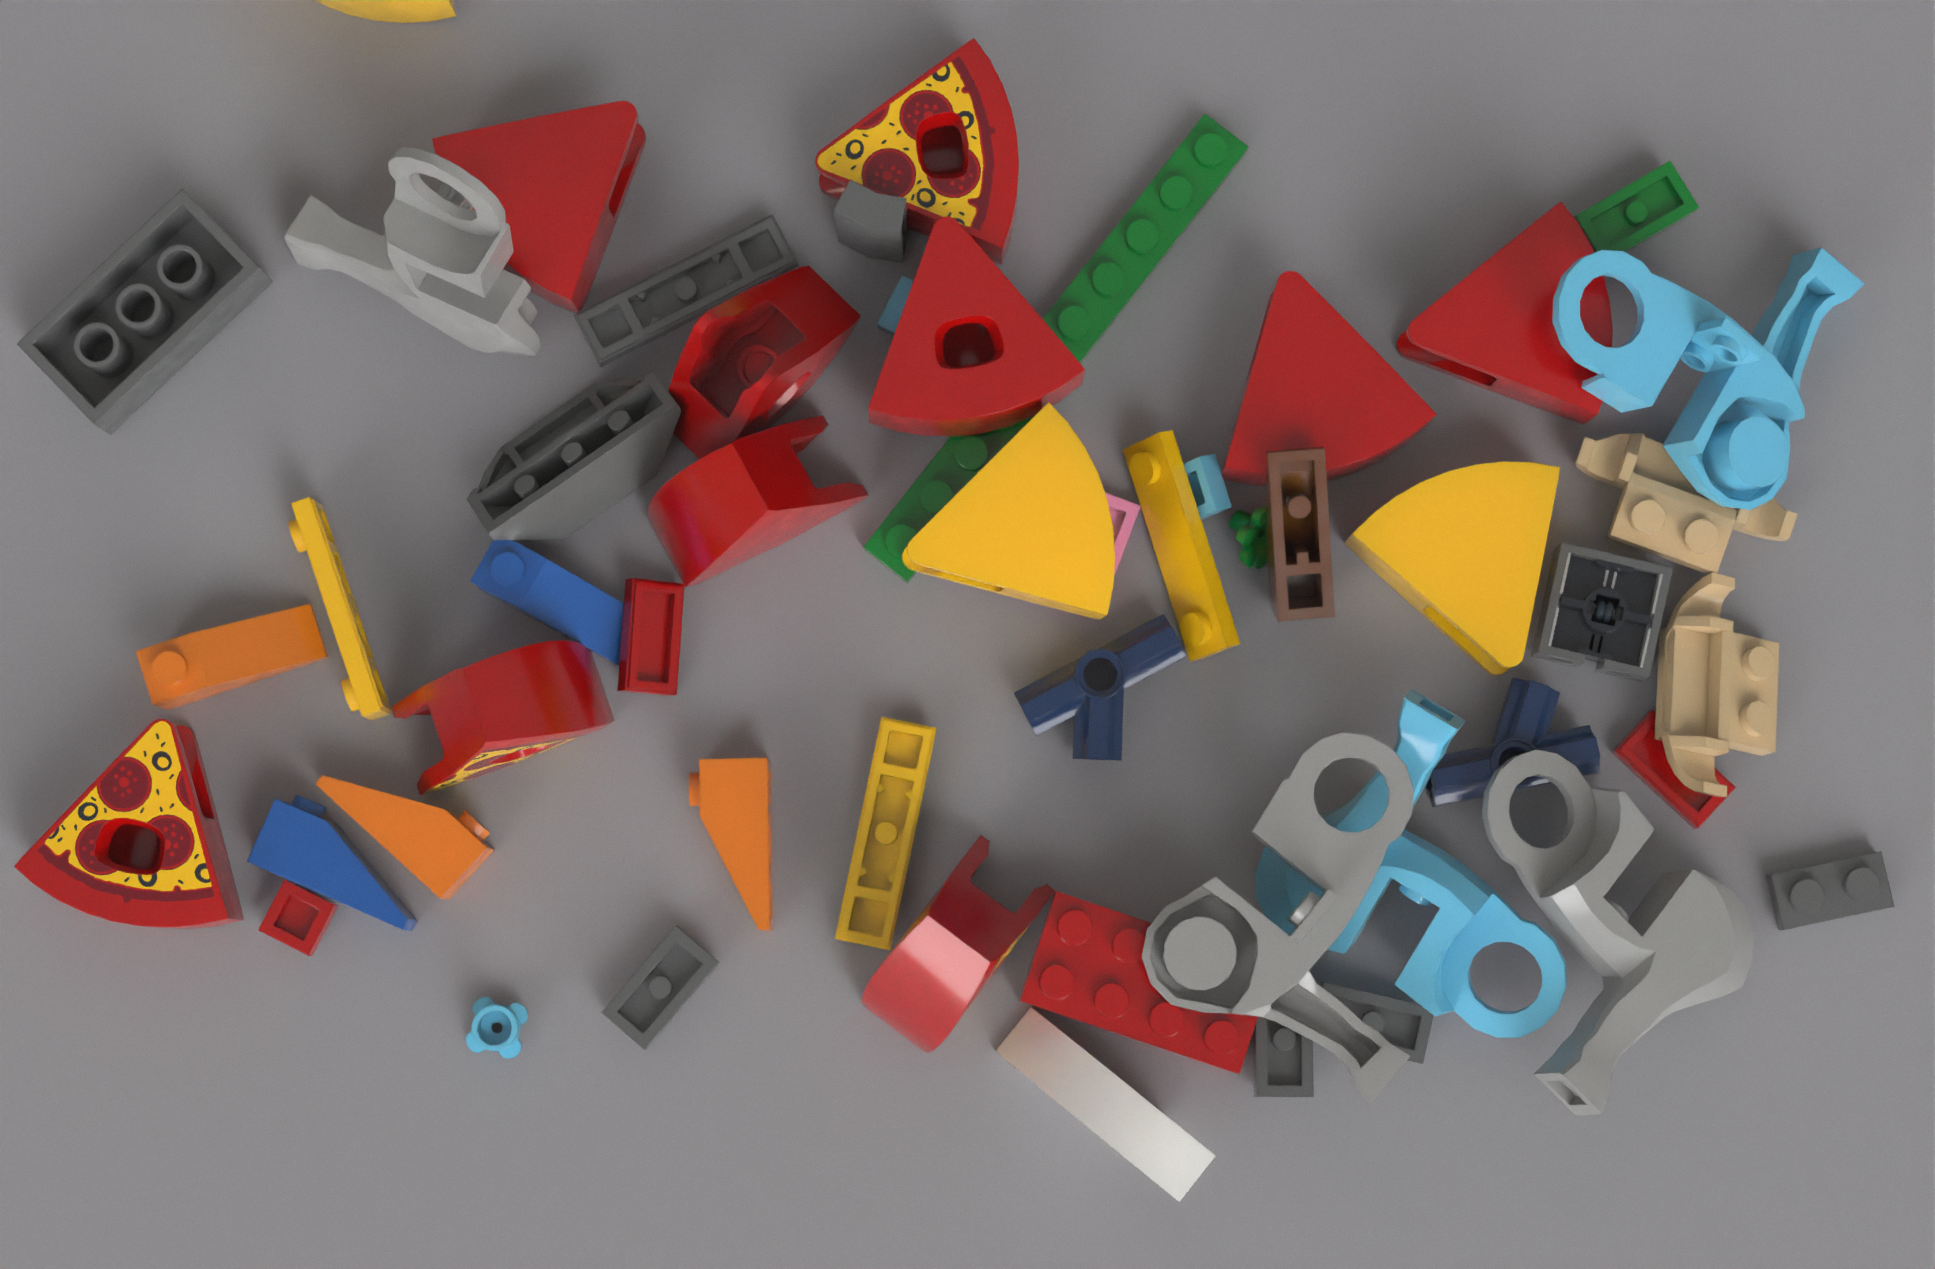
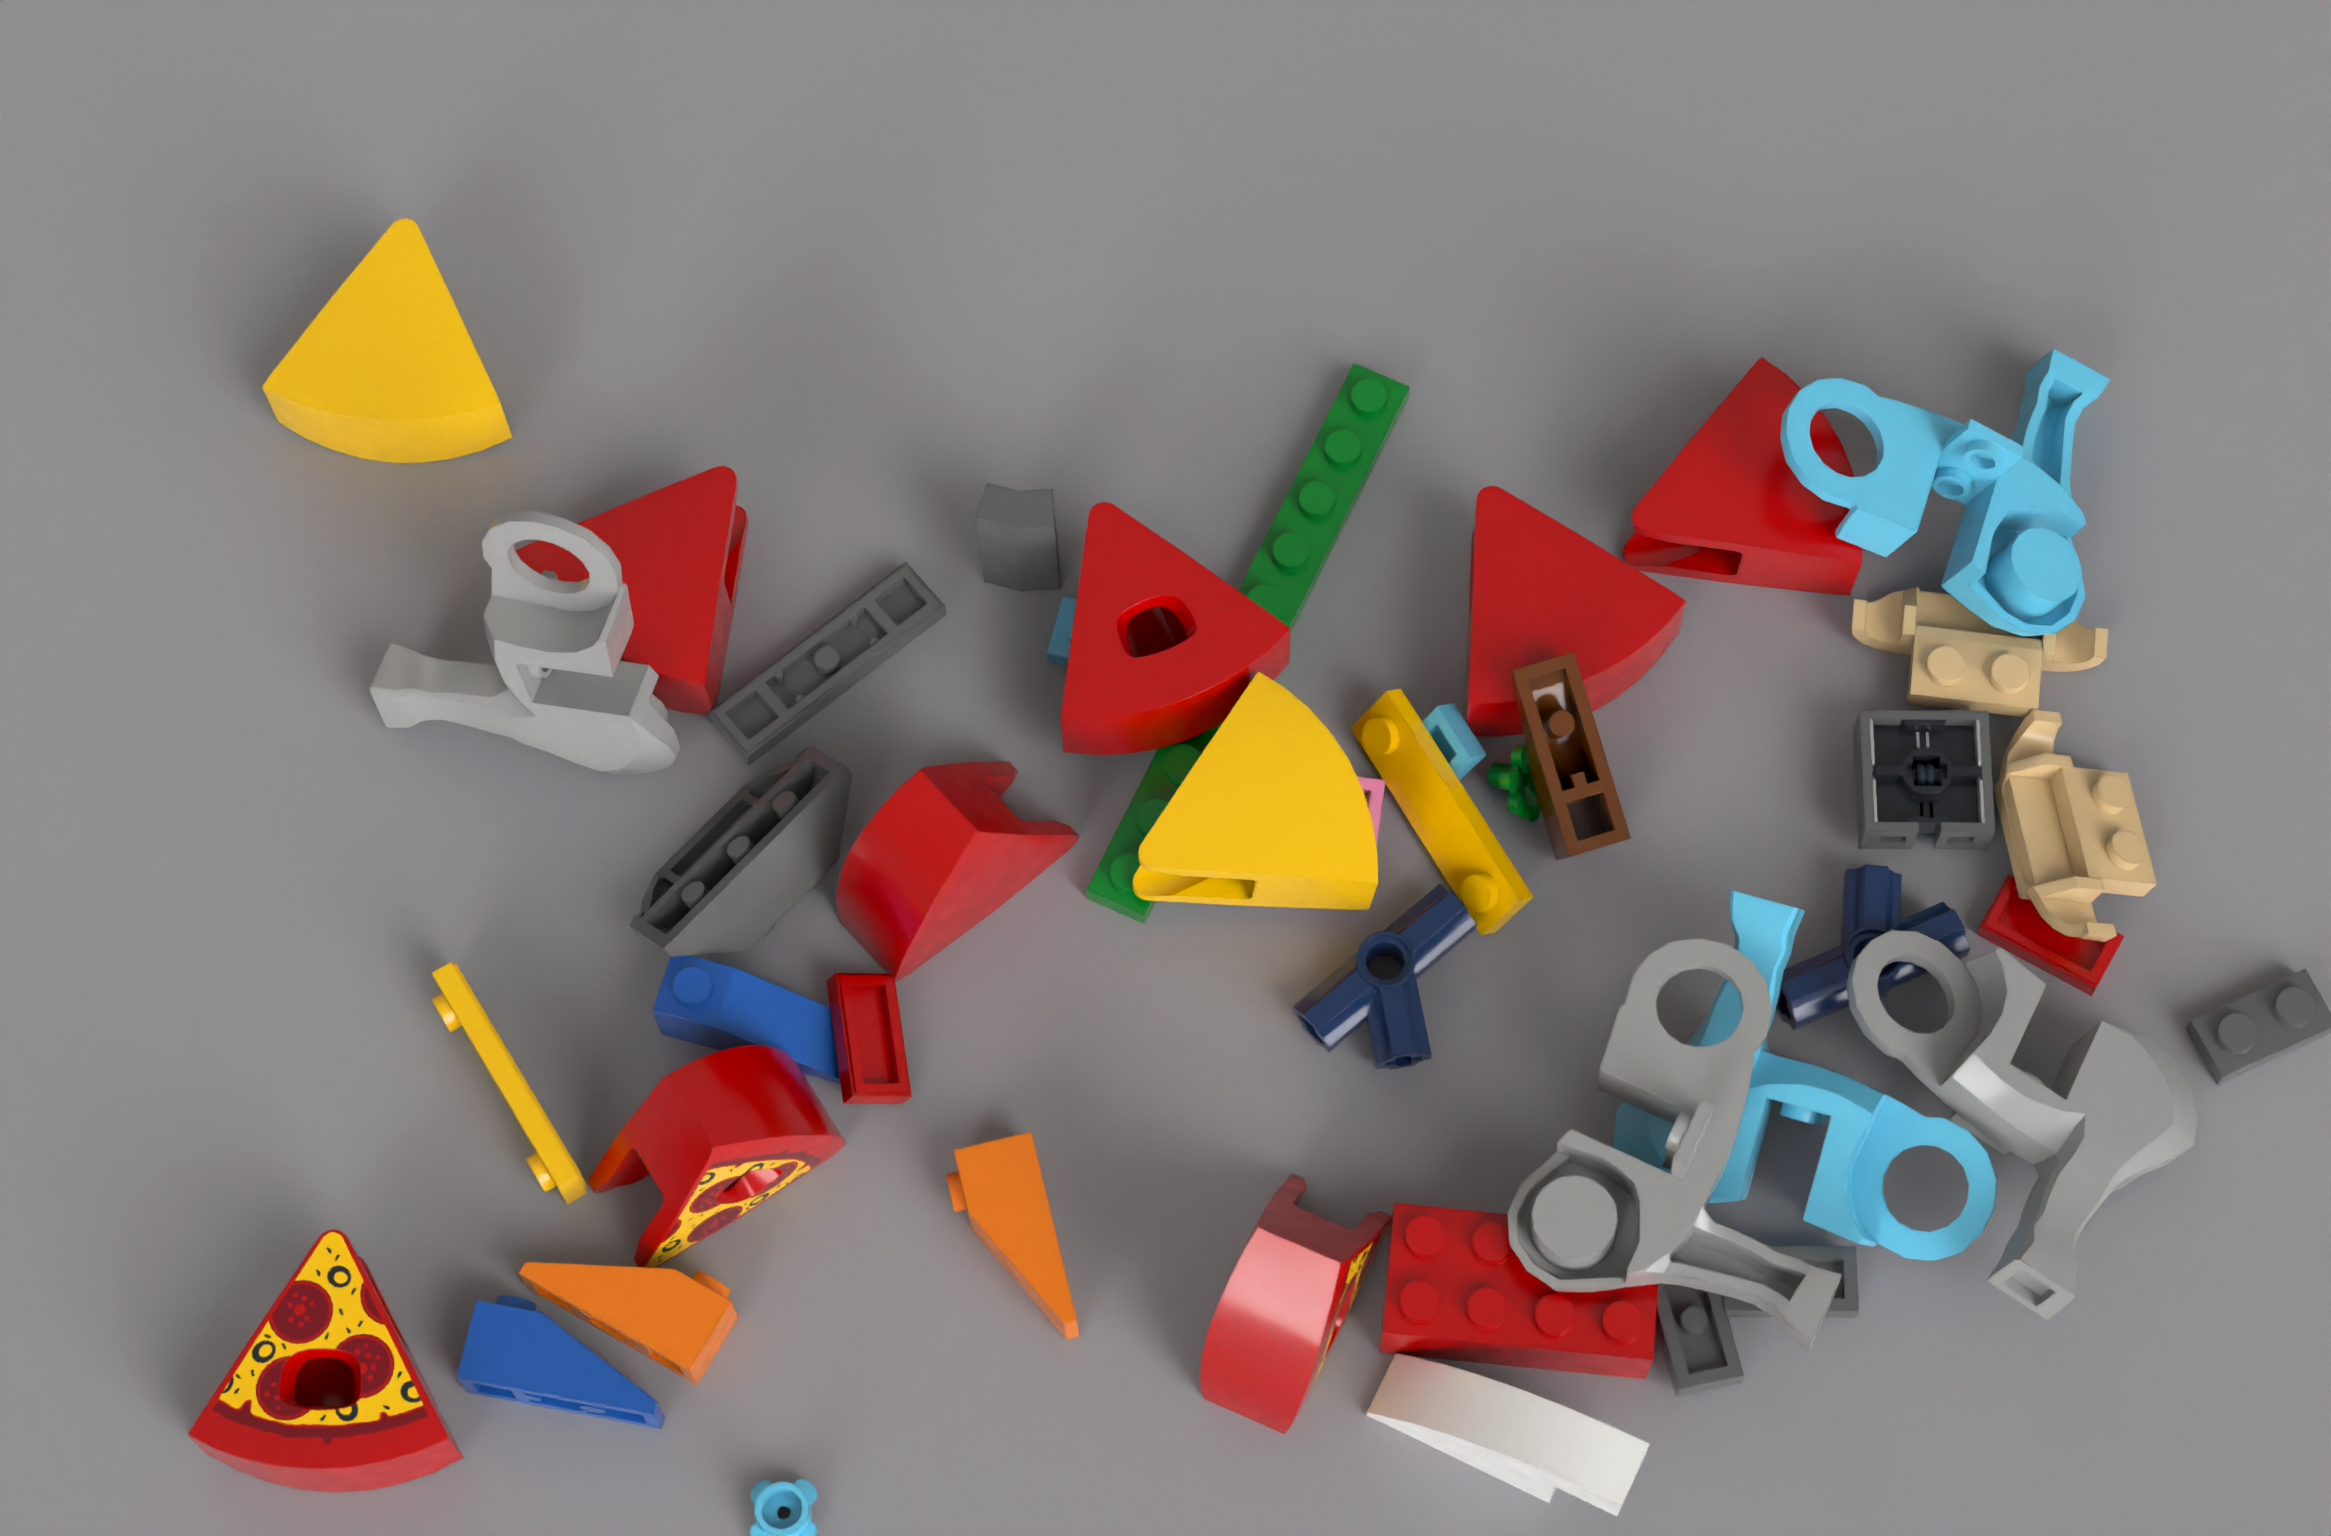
camera: 10 degrees left, 15 degrees down
dark grey brick [17,188,273,435] -> none
orange slope [136,604,329,710] -> none
red plate [258,879,339,956] -> none
dark grey plate [601,925,720,1050] -> none
red piece [668,266,861,459] -> none
piece [815,38,1019,265] -> none
yellow plate [835,716,937,951] -> none
yellow piece [1344,461,1560,676] -> none
green plate [1574,161,1699,252] -> none

